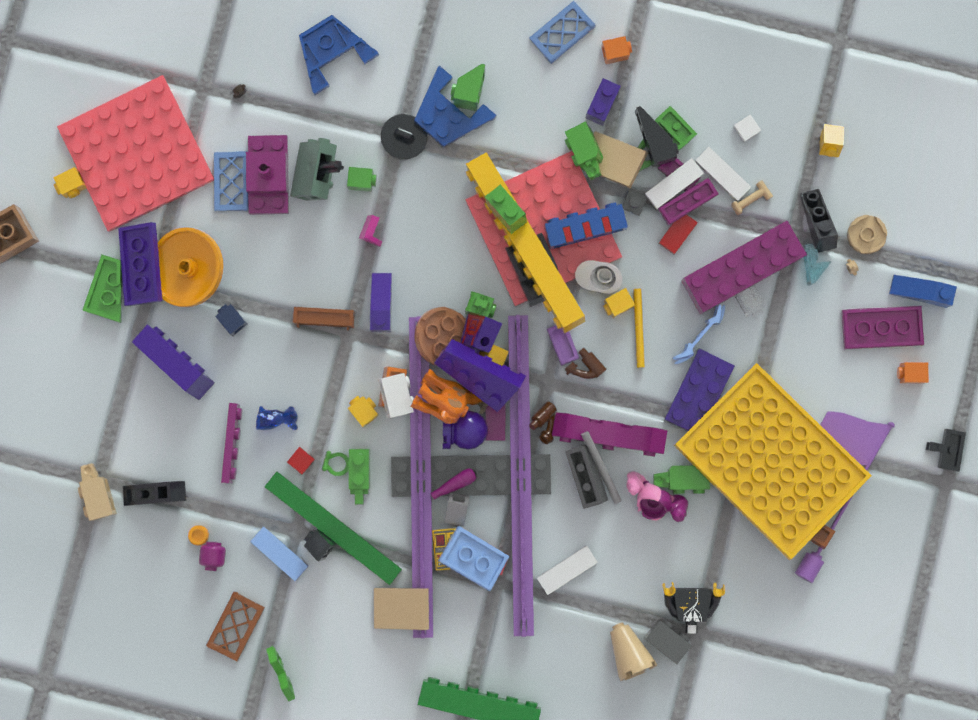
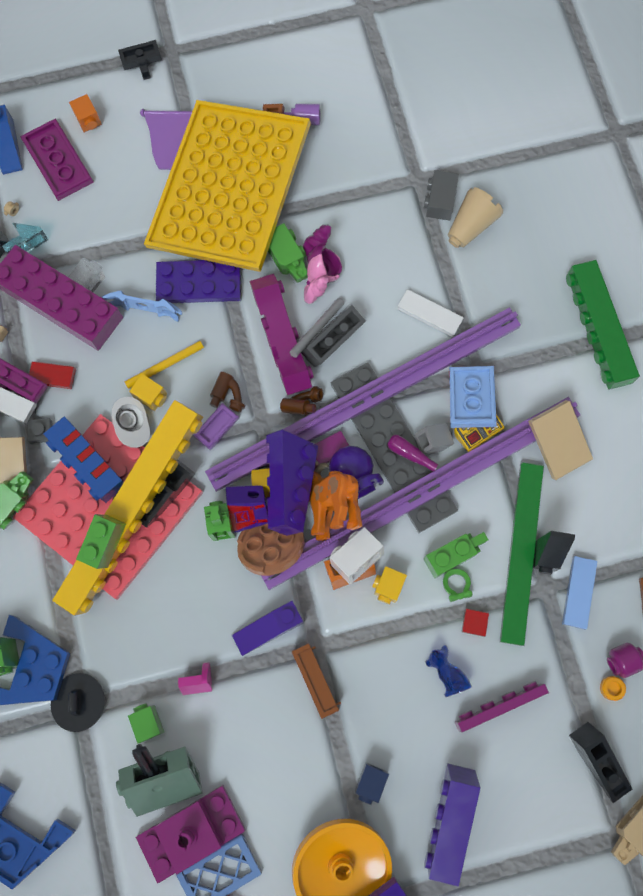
camera: 115 degrees left, 10 degrees down
black torso [662,582,725,633] -> none

